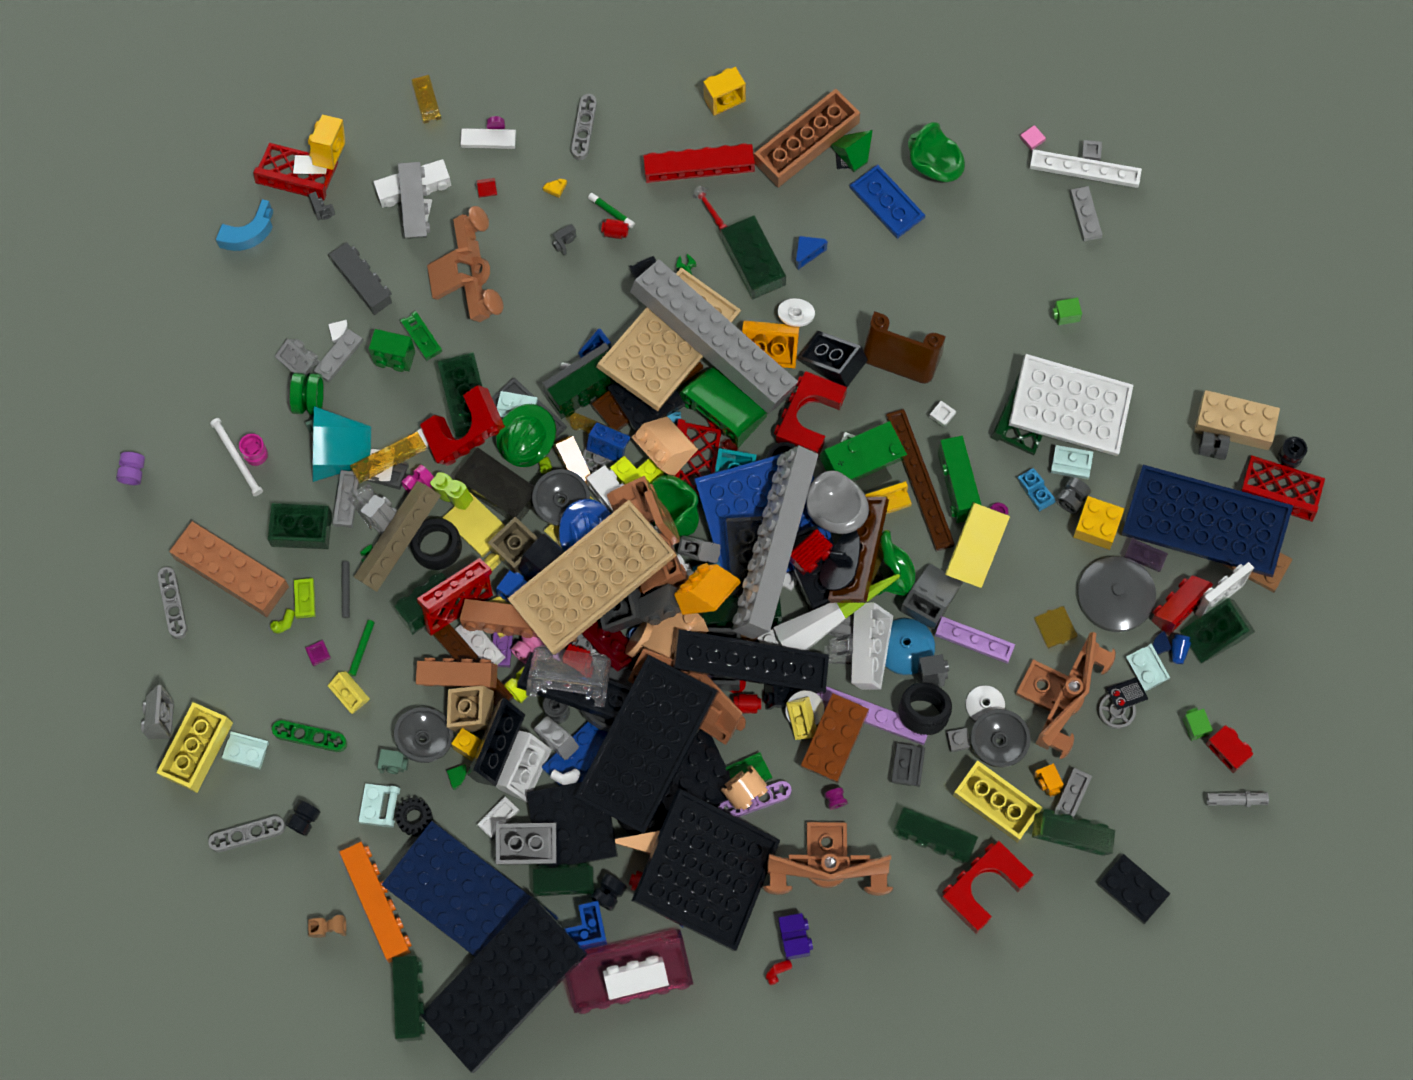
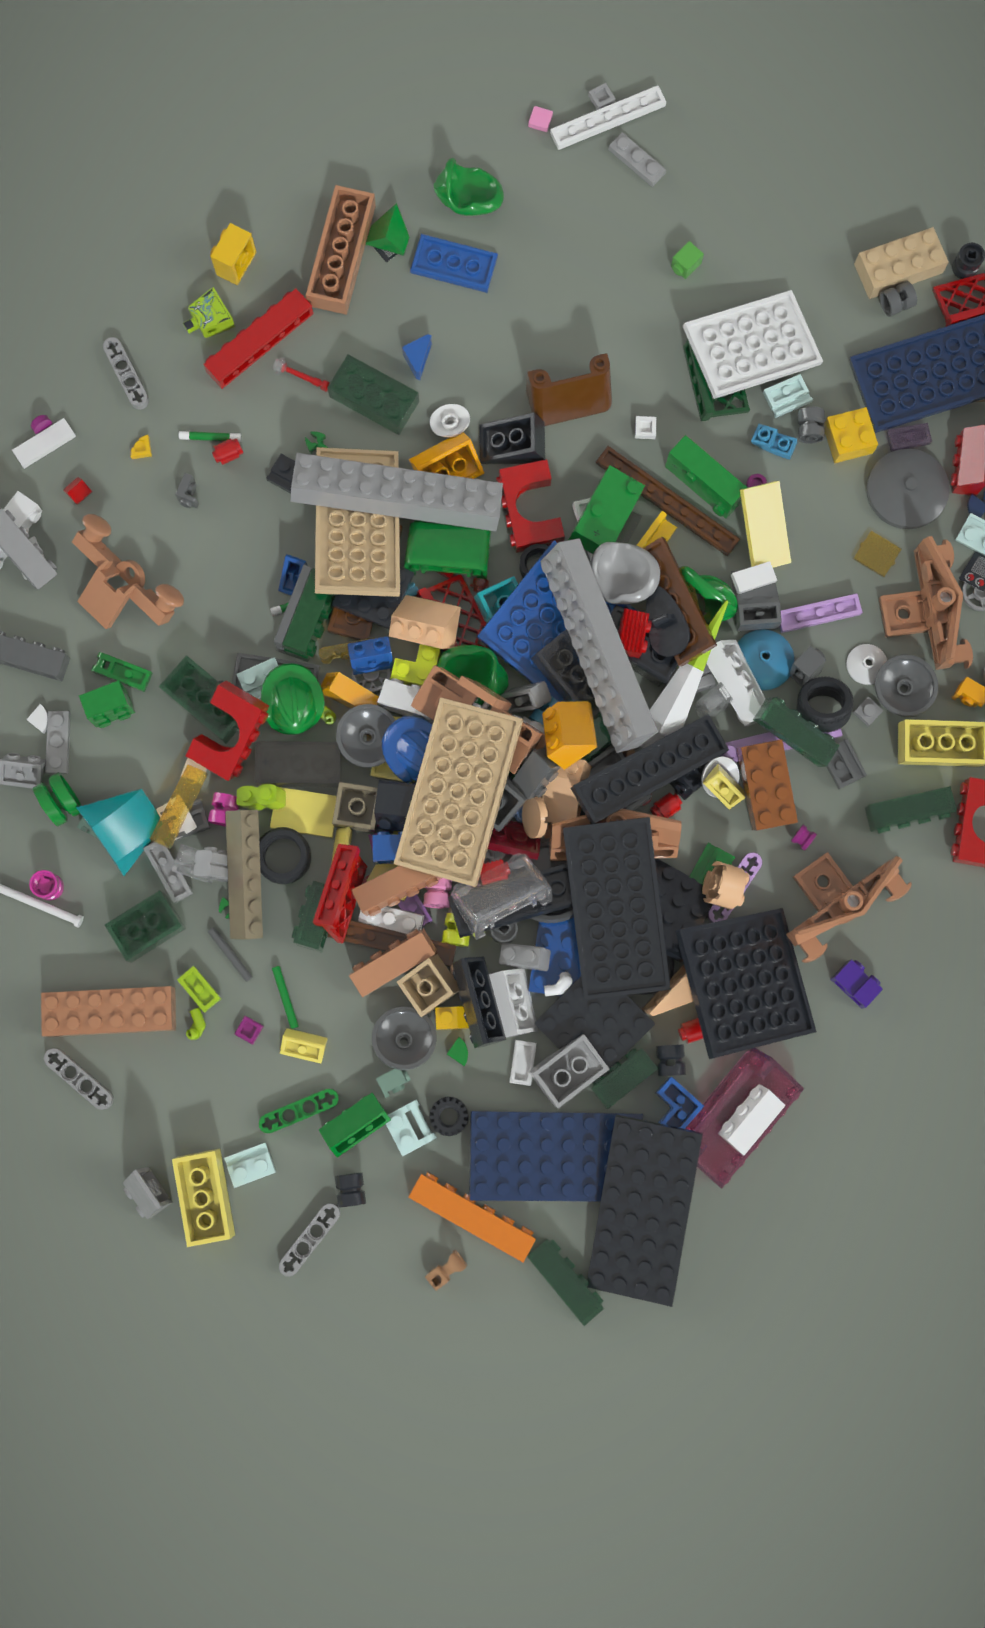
camera: 40 degrees left, 10 degrees up
red arm [765,959,792,985] -> none
none -> lime torso [183,287,235,338]
none -> green brick [319,1092,391,1158]
none -> white tile [731,561,777,594]
none -> clear green brick [753,697,840,767]

